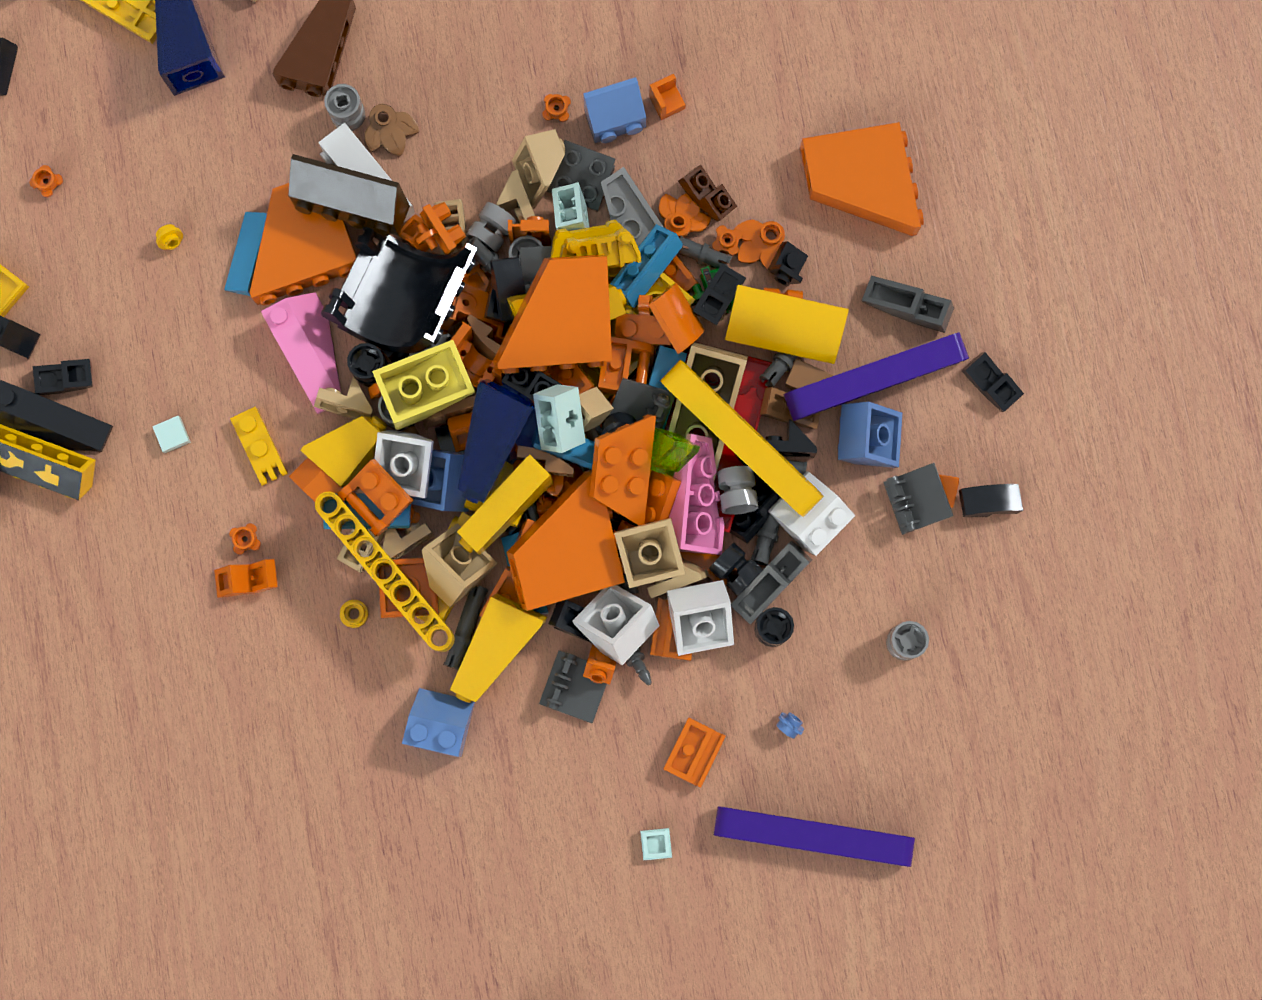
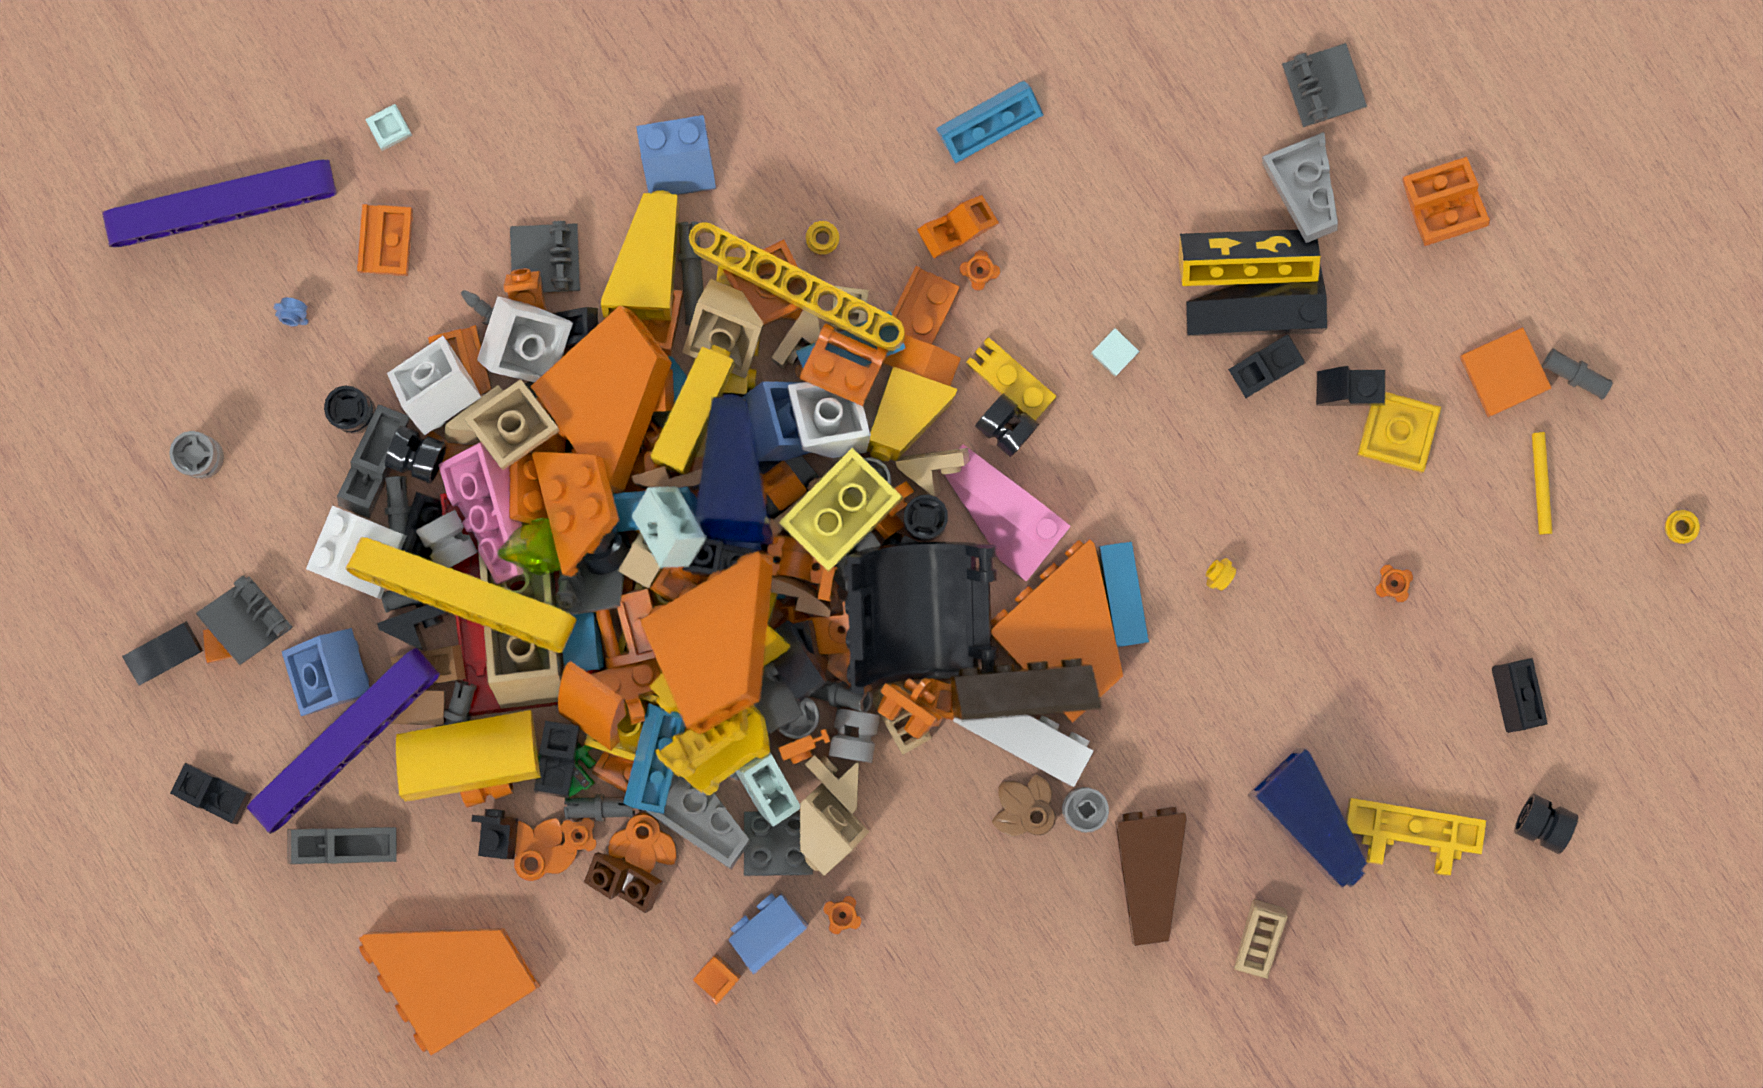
camera: 160 degrees right, 5 degrees up
none -> orange plate [892,266,960,344]
none -> dark azure slope [936,81,1043,164]
none -> black wheel [975,393,1039,458]

